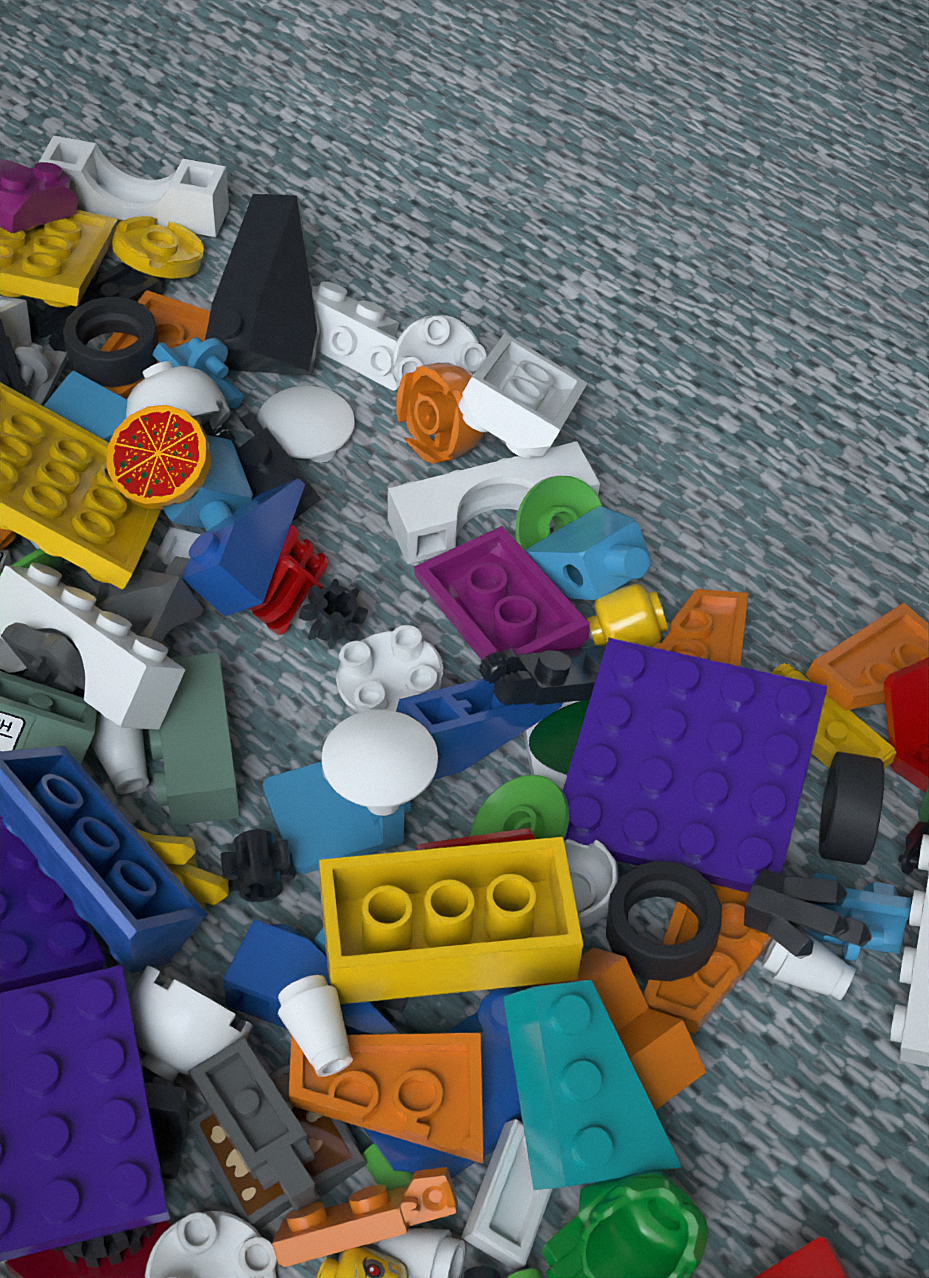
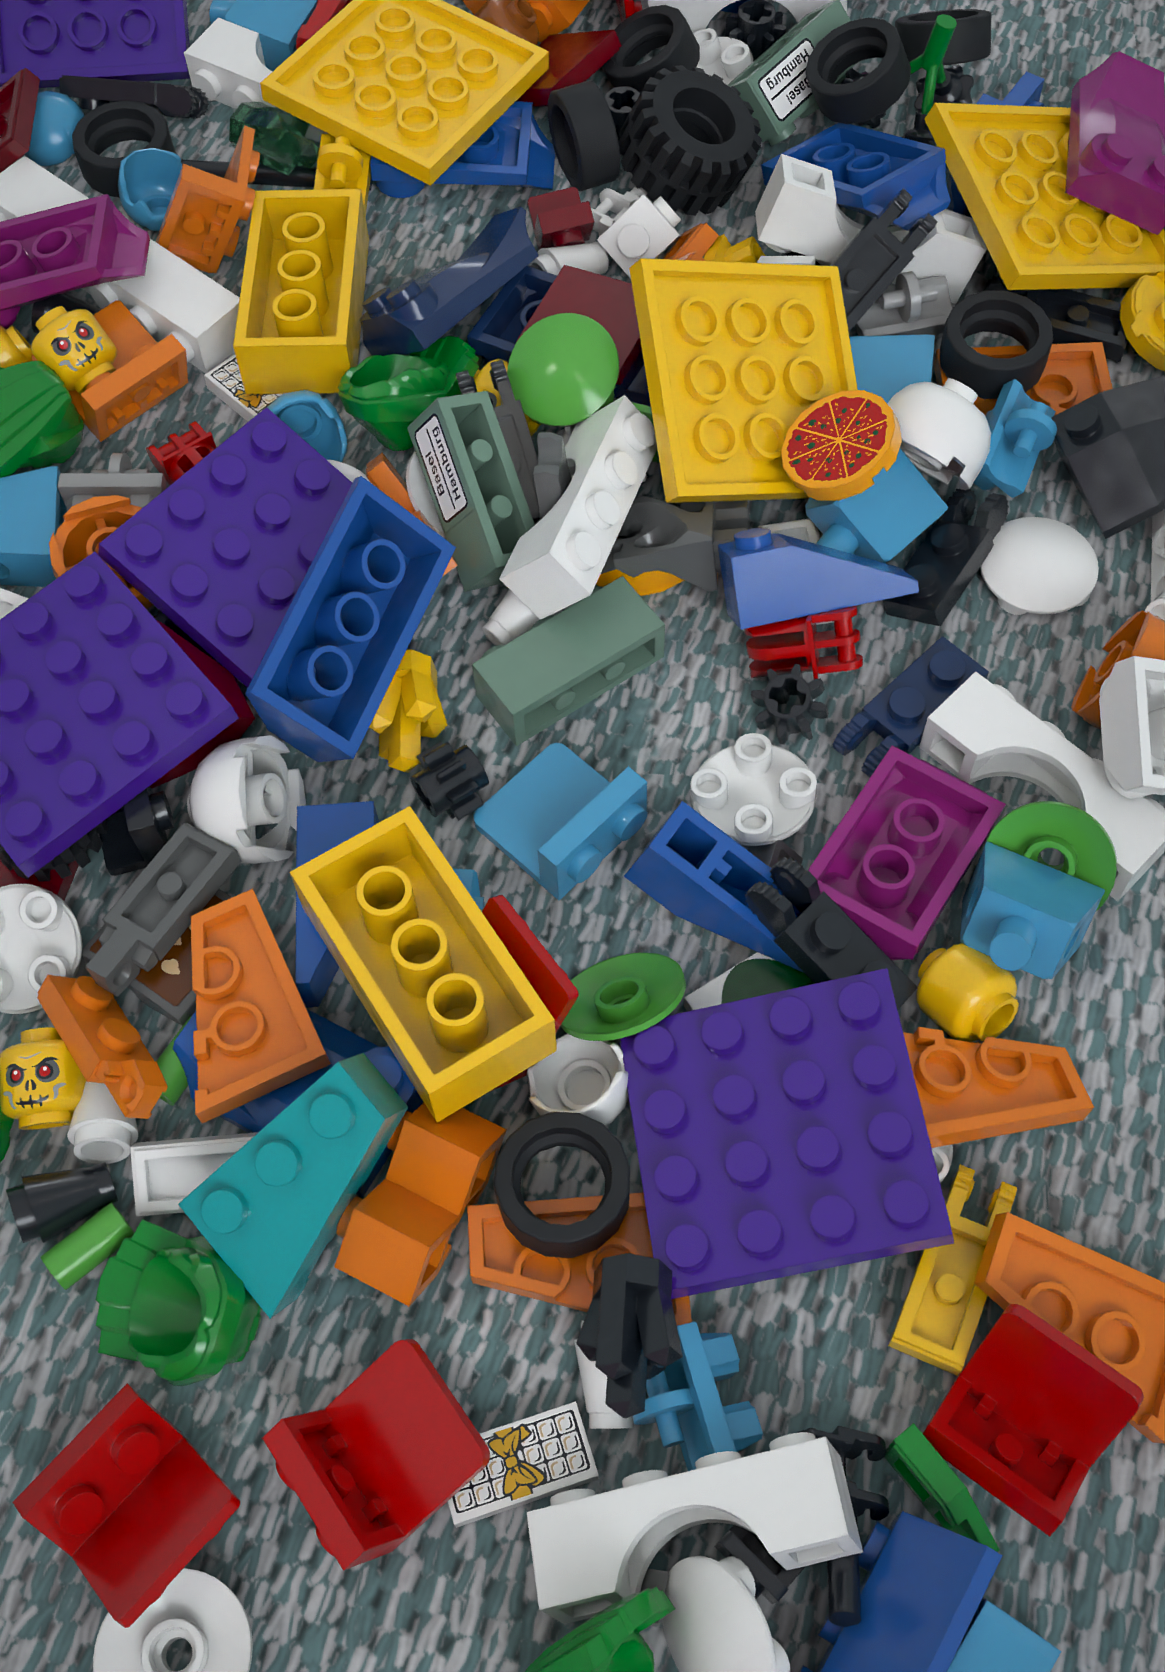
camera: 70 degrees right, 10 degrees up
white cone [278,975,353,1077] -> none
white dish [322,710,438,816] -> none
black tyre [819,752,885,865] -> none
none -> red bracket [262,1339,490,1571]
none -> tile [448,1401,599,1528]
none -> dark blue hinge [832,636,989,777]

